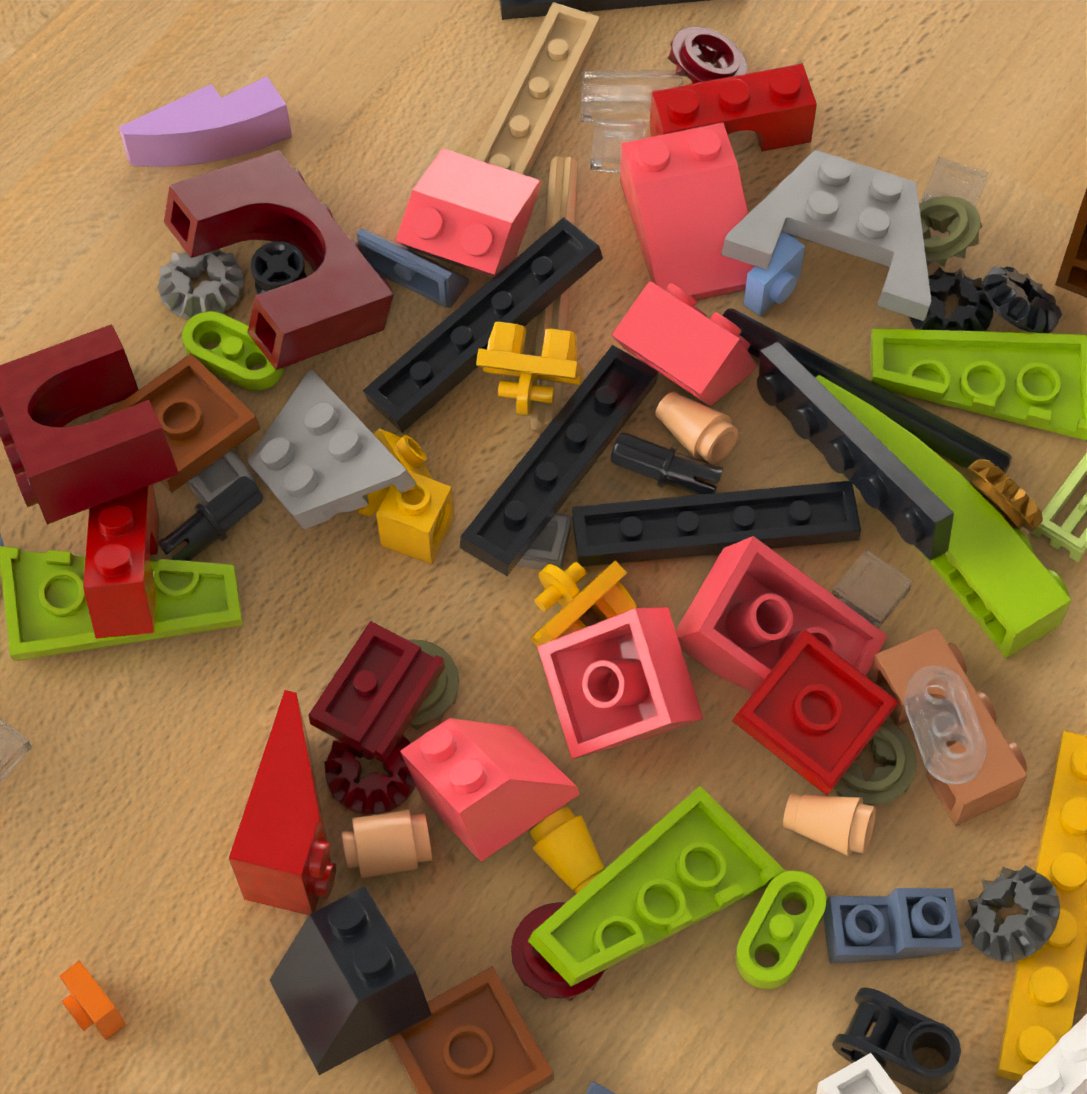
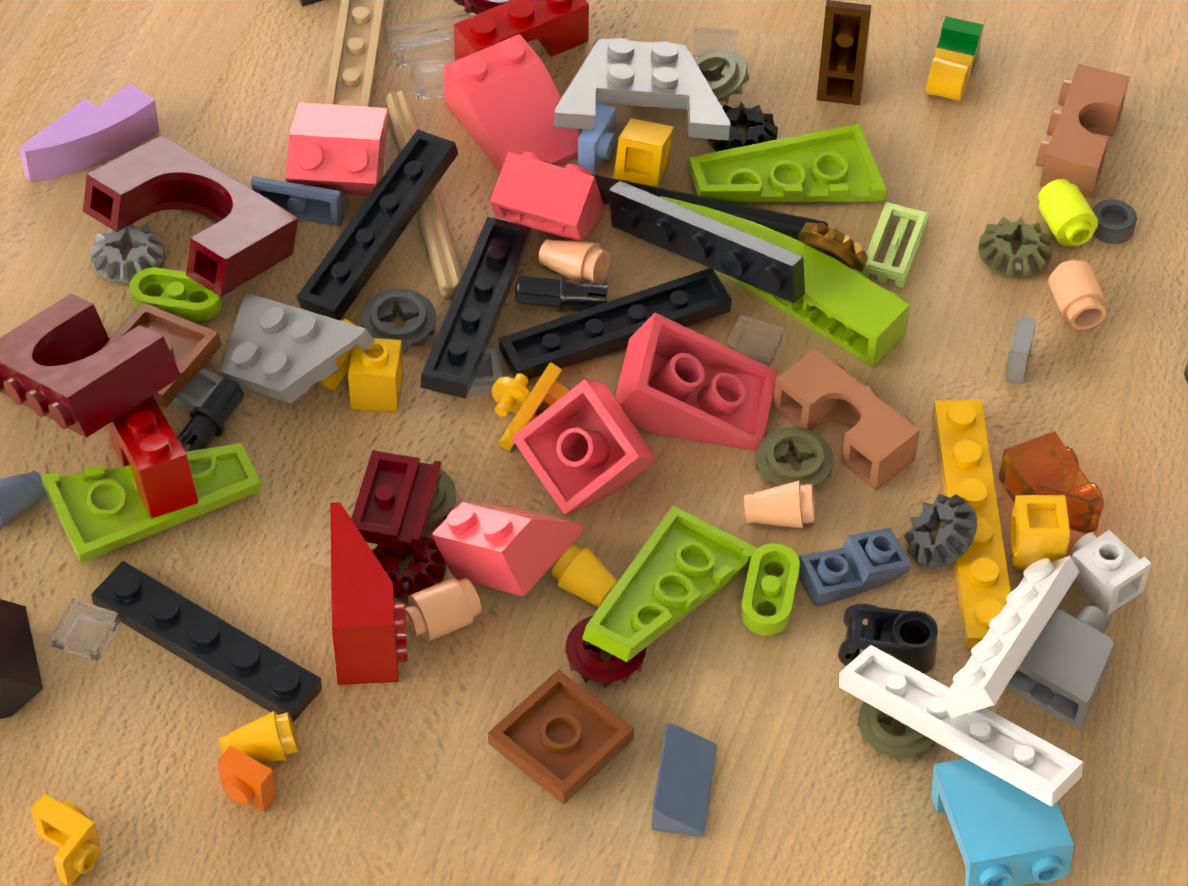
camera: 20 degrees left, 10 degrees down
black wheel [251,241,307,295] -> none
black slope [269,886,432,1075] -> none
yellow hips [476,322,584,416] -> none
red tile [732,629,899,796] -> none
clear plate [904,665,987,784] -> none
black gear [982,266,1062,333] -> none
none -> black plate [91,561,322,722]
none -> yellow cone [219,711,300,763]
none -> dark grey gear [361,289,436,353]
none -> yellow brick [614,118,674,187]

